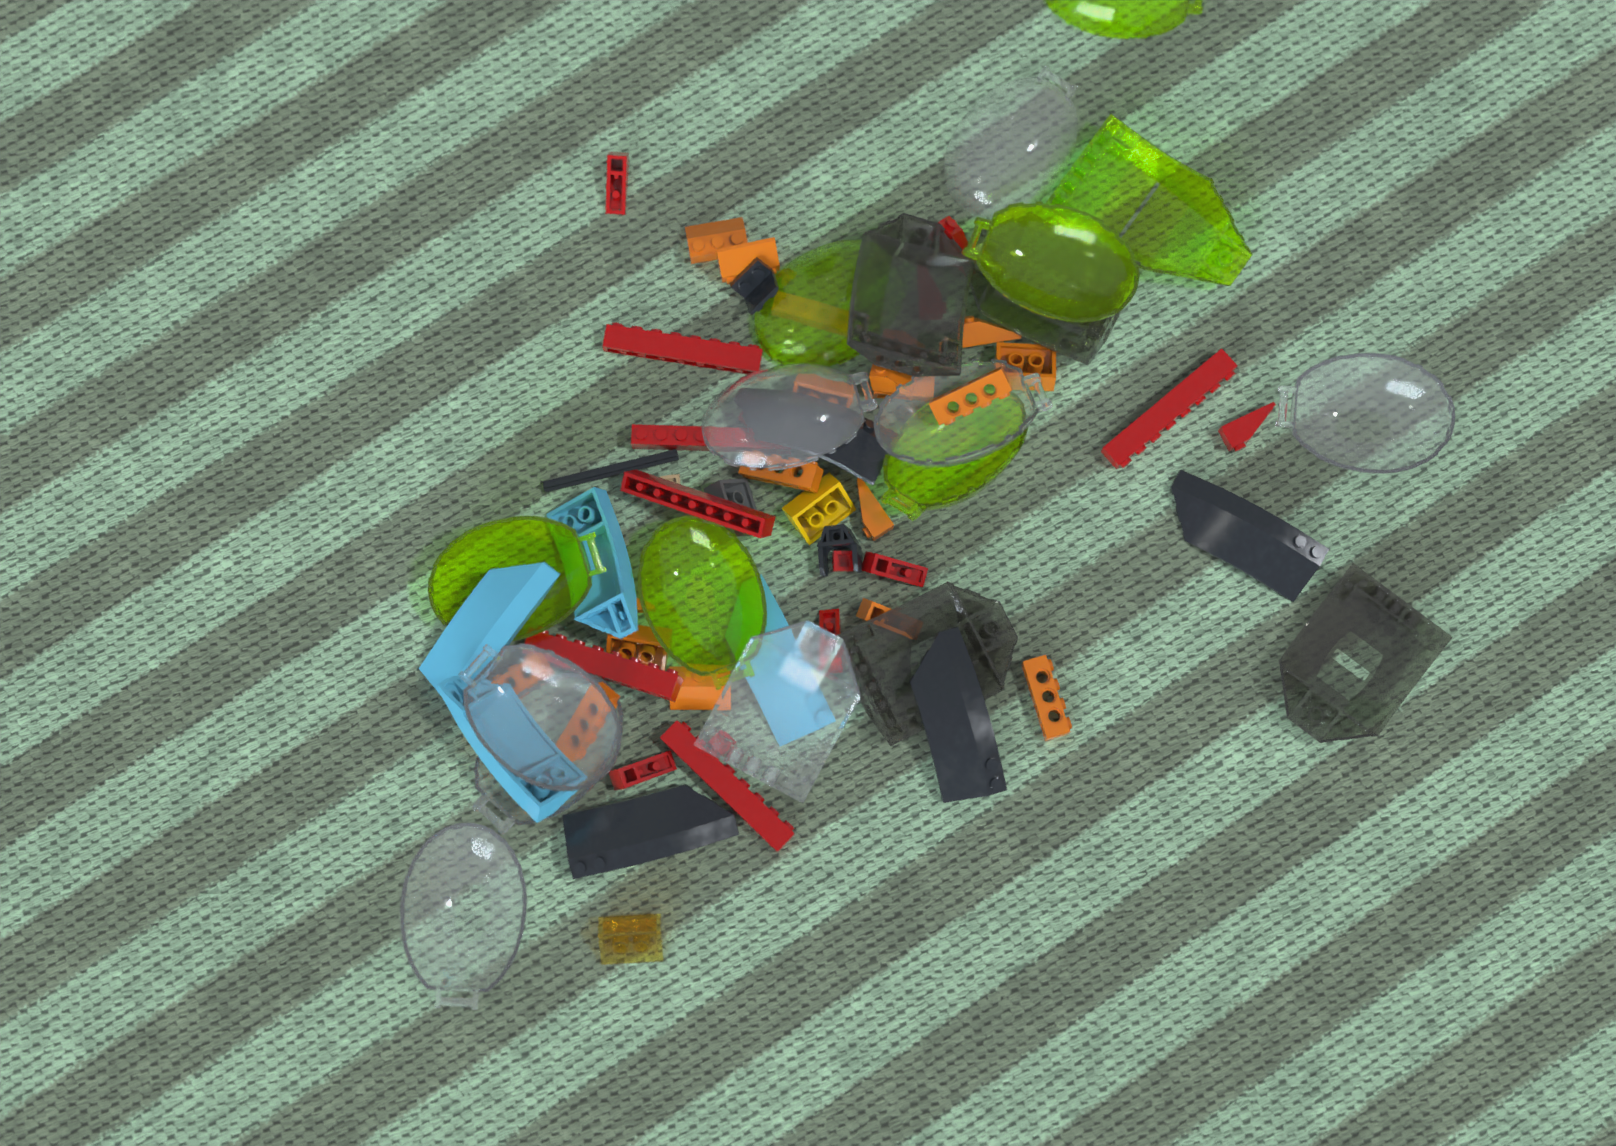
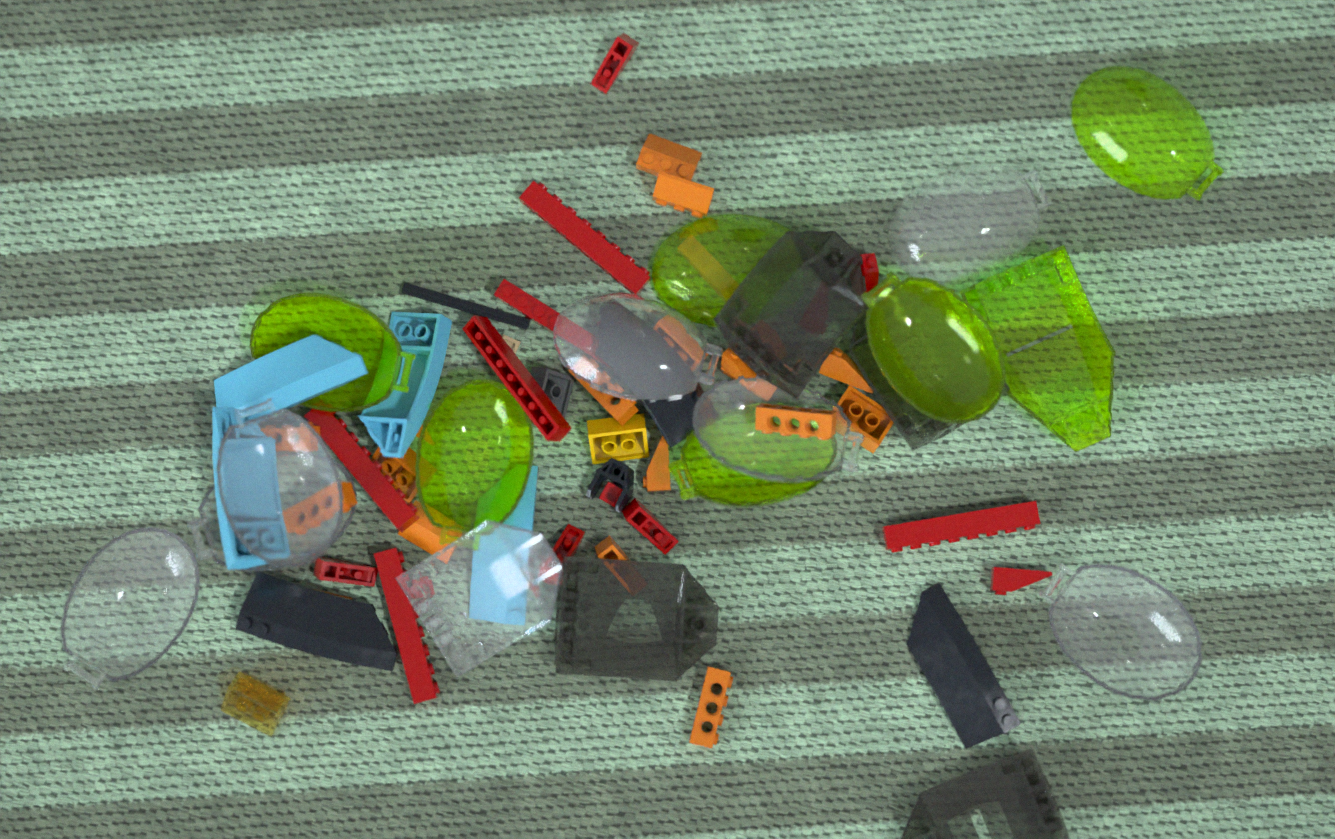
camera: 30 degrees right, 5 degrees up
black bracket [730,257,779,315] -> none
black slope [909,626,1007,803] -> none

